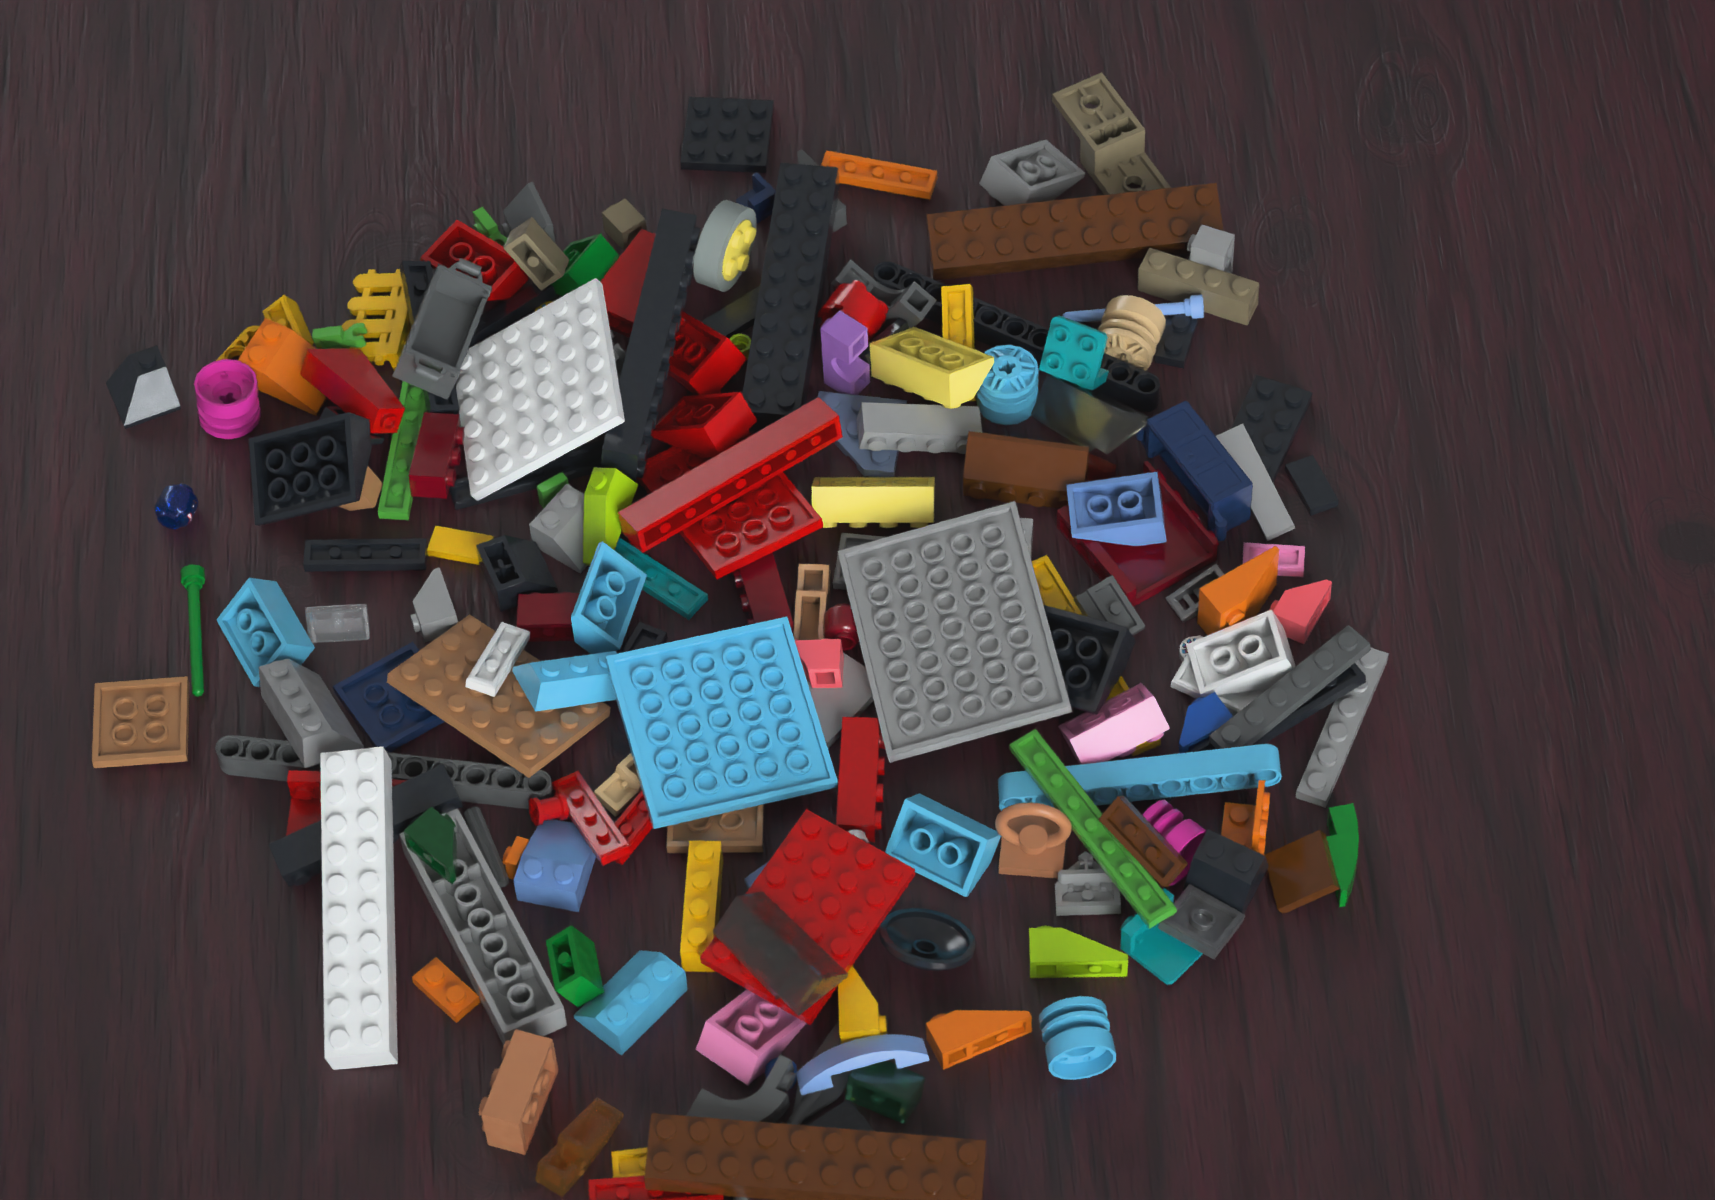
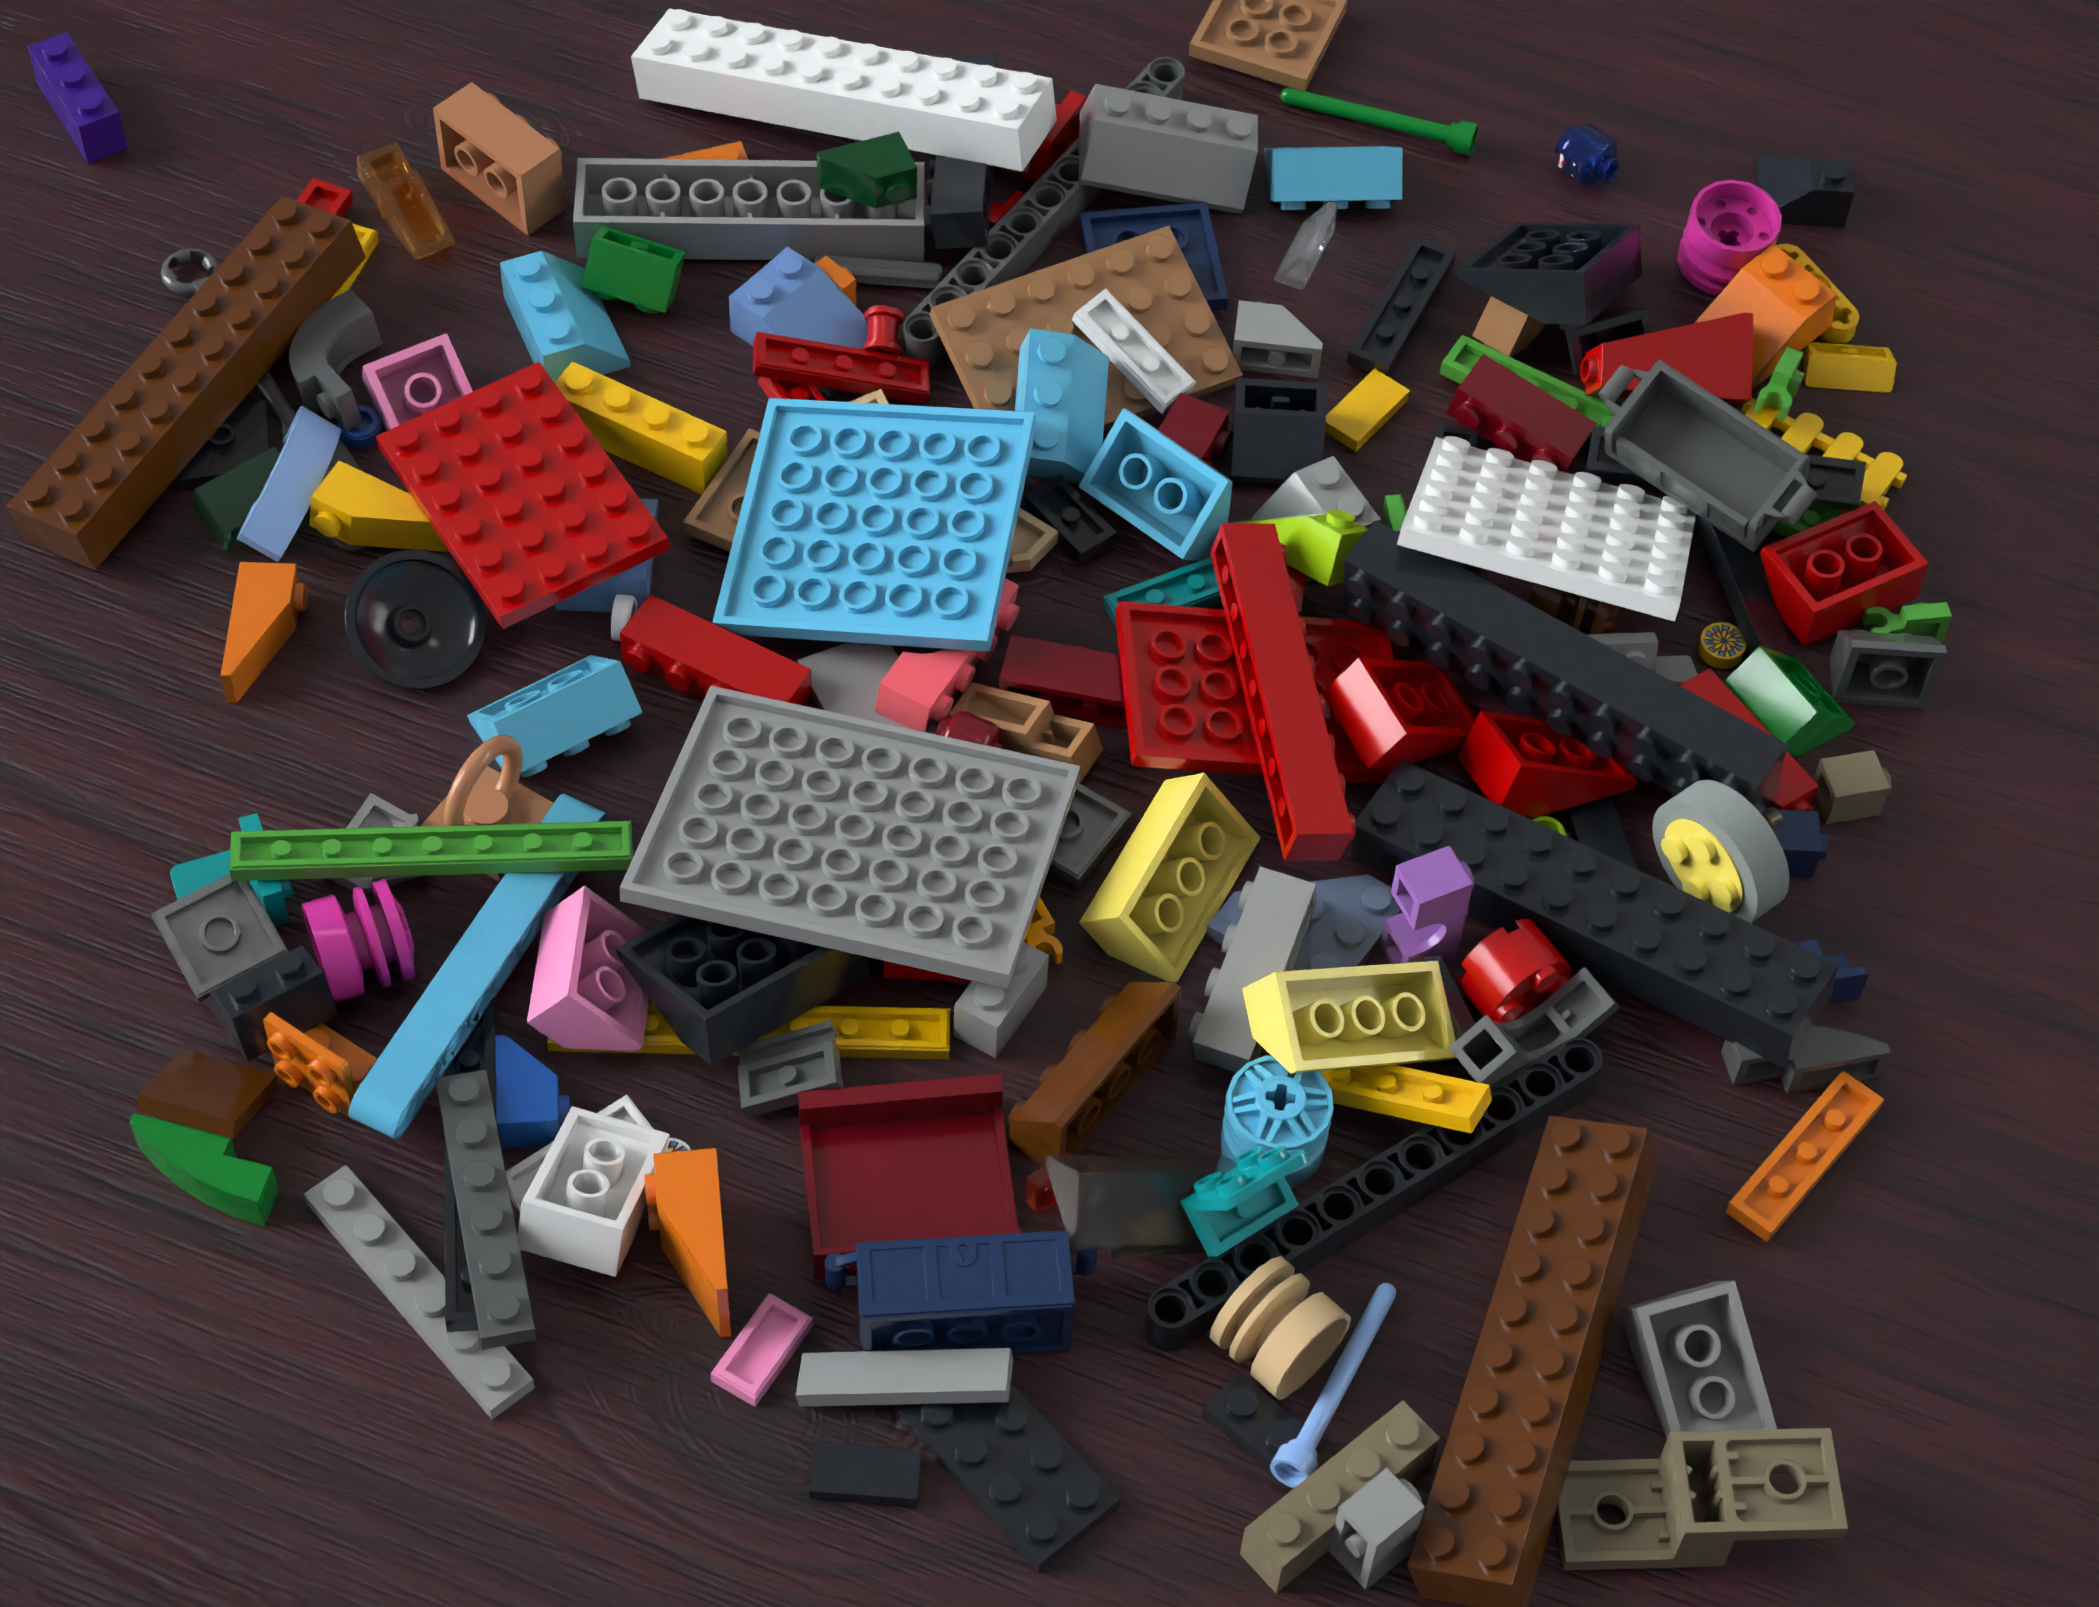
camera: 110 degrees right, 0 degrees up
dark tan brick [503,217,569,291] -> none
black plate [680,97,774,173] -> none
clear smoke slope [713,891,848,1016] -> none
lime slope [1029,925,1128,978] -> none
medium azure wheel [1039,996,1116,1080] -> none
medium blue slope [1066,472,1167,546] -> none
reddish brown plate [1098,795,1188,887] -> none
flat silver slope [1166,564,1224,623] -> none
coral slope [1269,579,1332,644] -> none

